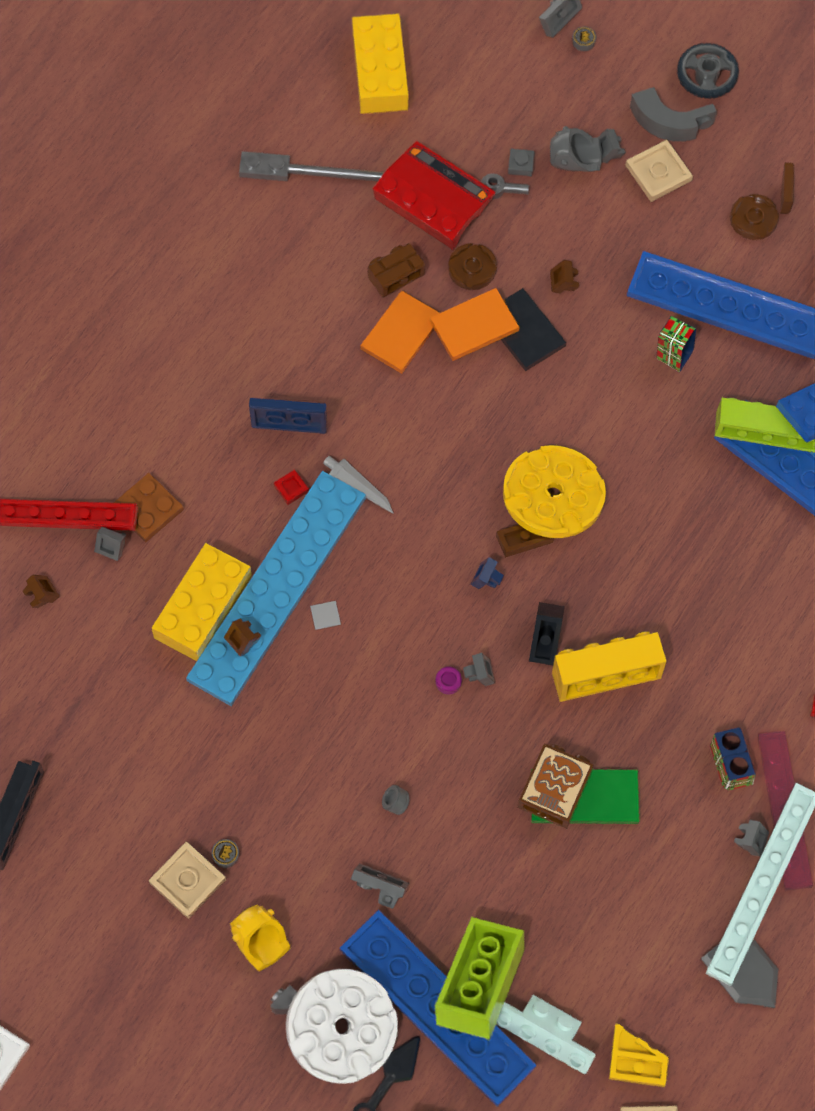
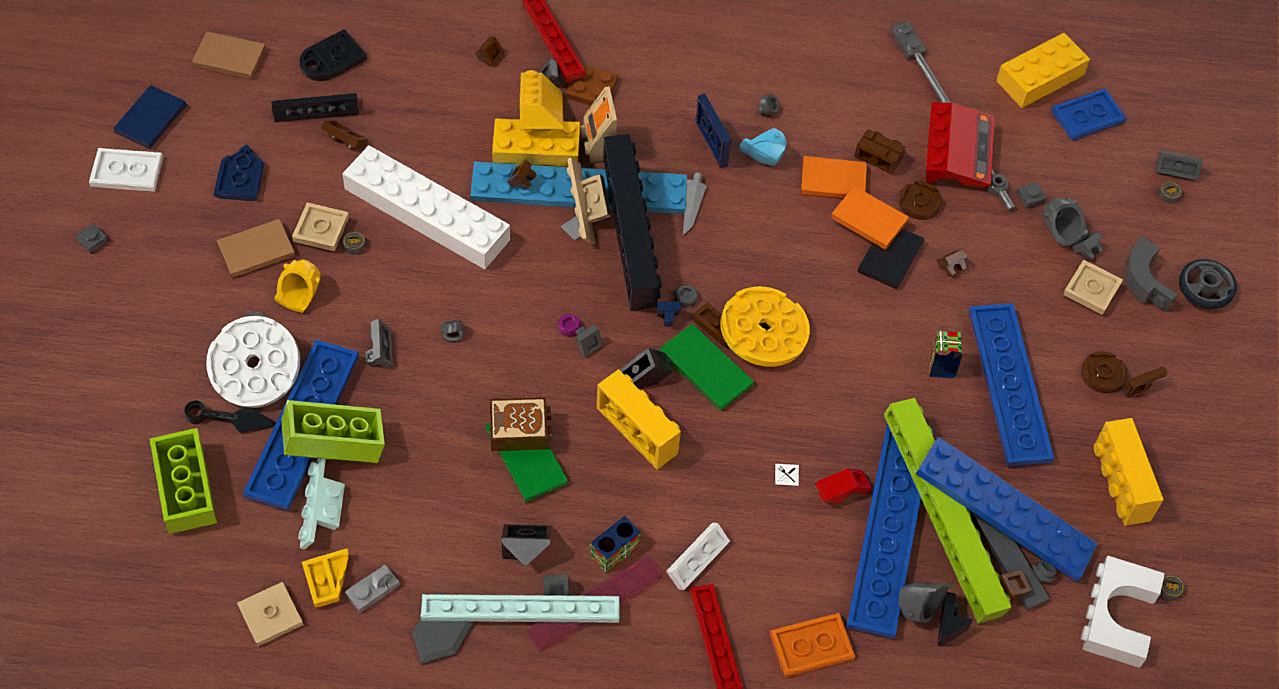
camera: 60 degrees right, 10 degrees down
red tile [274,469,309,505] -> none
none -> dark blue tile [213,144,265,201]
none -> medium nougat tile [217,219,295,278]
none -> reddish brown plate [321,121,369,149]
none -> white brick [342,145,510,269]
none -> light grey hinge [345,565,400,613]
none -> black slope [501,524,552,567]
none -> yellow slope [520,70,563,129]
none -> tan bracket [567,158,611,244]
none -> tan slope [580,87,617,163]
none -> black brick [603,134,662,311]
none -> green tile [659,324,754,411]
none -> white plate [666,523,730,590]
none -> dark grey tile [675,285,698,308]
none -> medium azure helmet [738,128,787,166]
none -> dark grey tile [757,94,779,116]
none -> white sticker [775,464,799,486]
none -> red slope [815,468,873,504]
none -> blue tile [1051,88,1126,141]

